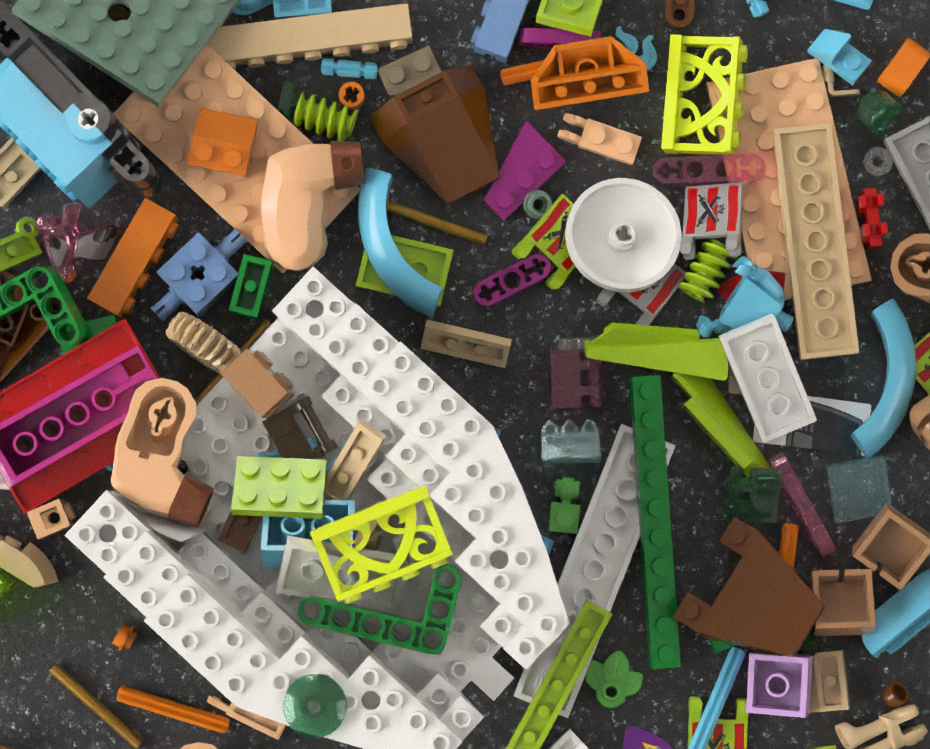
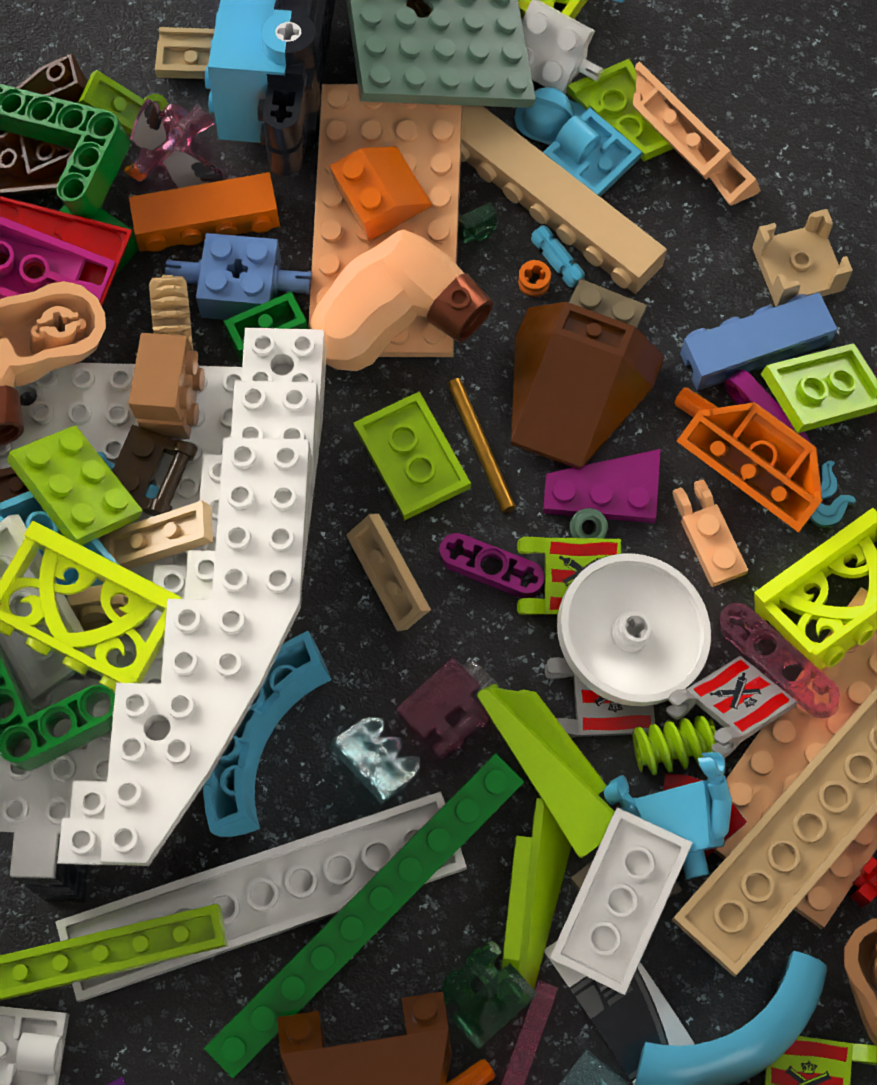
camera: 50 degrees right, 15 degrees down
lime piece [294,91,359,141] -> none
medium azure brick [358,168,443,318] -> none
bright green plate [548,477,580,534] -> none
bright green plate [585,650,643,708] -> none

